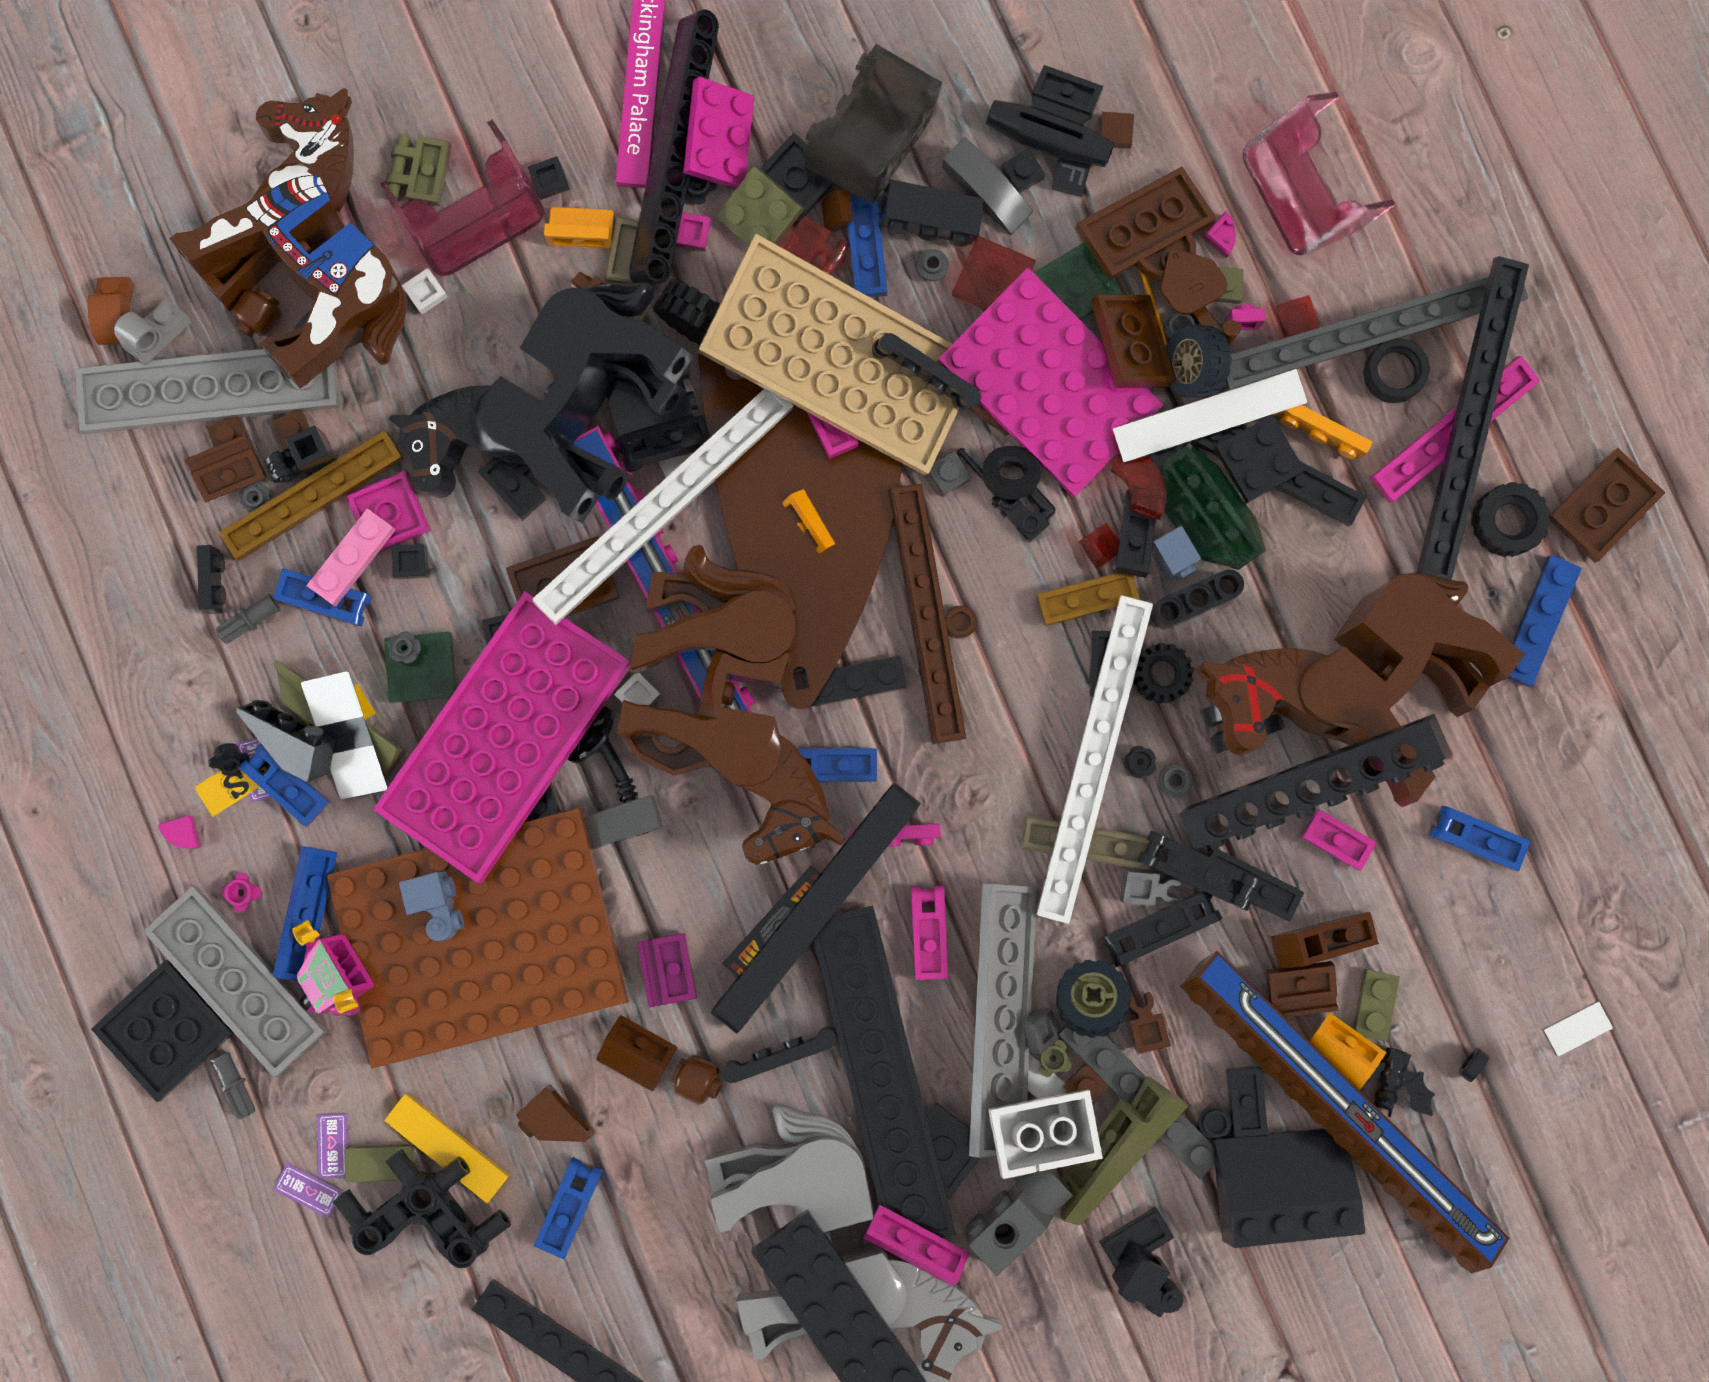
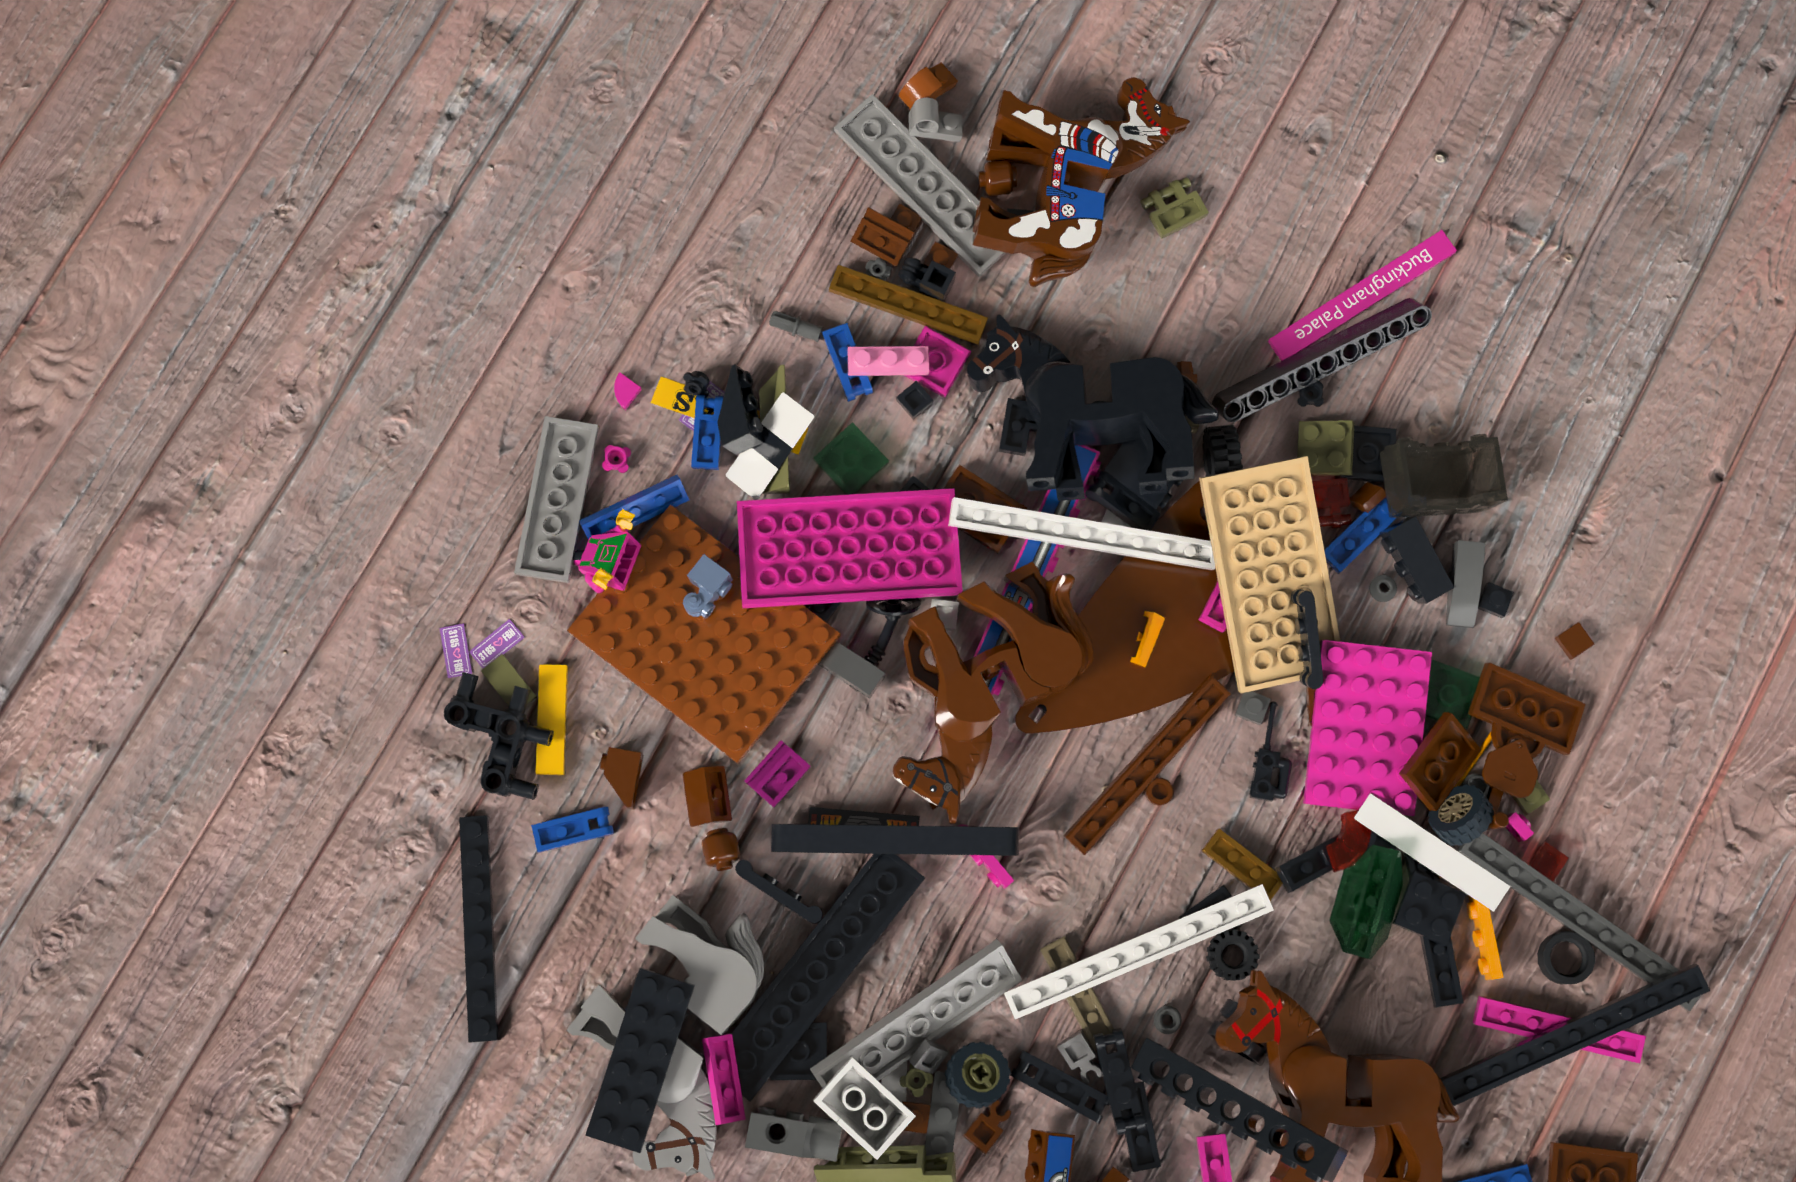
camera: 45 degrees right, 5 degrees down
black plate [91,960,234,1102] -> none
black plate [197,545,226,614] -> none
dark grey axle [210,1052,255,1119] -> none
clear pink windscreen [380,119,544,276] -> none
dark grey plate [388,632,421,664] -> none
white plate [402,268,448,315] -> none
black plate [528,156,570,200] -> none
light orange panel [544,207,614,249] -> none
dark tan tile [605,217,639,284] -> none
dark pink plate [676,212,711,252] -> none
dark pink plate [683,76,754,190] -> none
blue plate [797,748,877,782] -> none
black plate [805,656,907,707] -> none
dark pink plate [911,885,948,980] -> none
clear red plate [952,236,1036,310] -> none
black tyre [982,446,1041,499] -> none
black plate [986,65,1114,168] -> none
black tile [1052,158,1091,197] -> none
clear red plate [1079,522,1119,569] -> none
black plate [1124,746,1156,778] -> none
black beam [1151,569,1244,629] -> none
sand blue brick [1152,526,1201,580] -> none
dark pink tile [1203,211,1236,258] -> none
clear pink windscreen [1242,92,1395,255] -> none
black tyre [1471,482,1551,557] -> none

